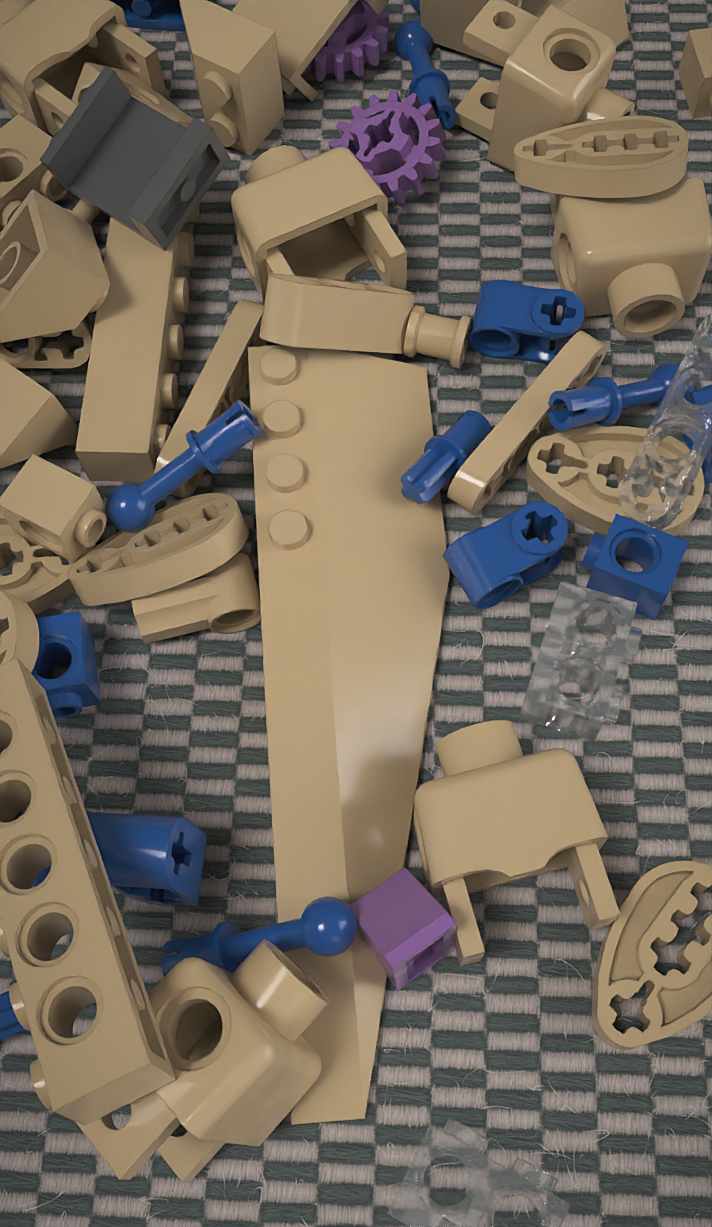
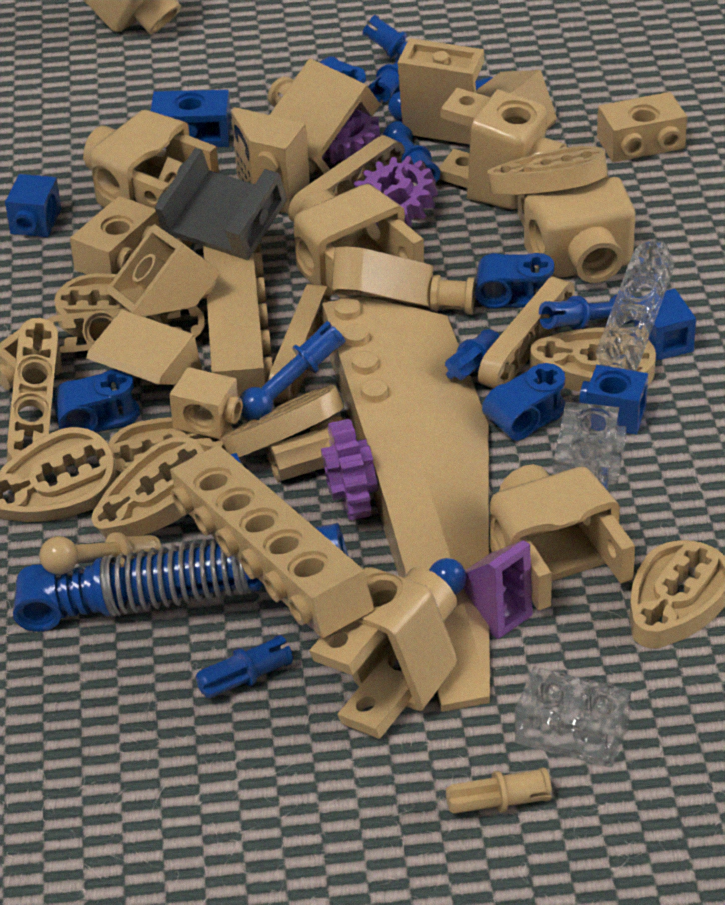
camera: 10 degrees left, 25 degrees down
none -> tan beam [288,135,405,222]
none -> medium lavender gear [321,419,378,521]

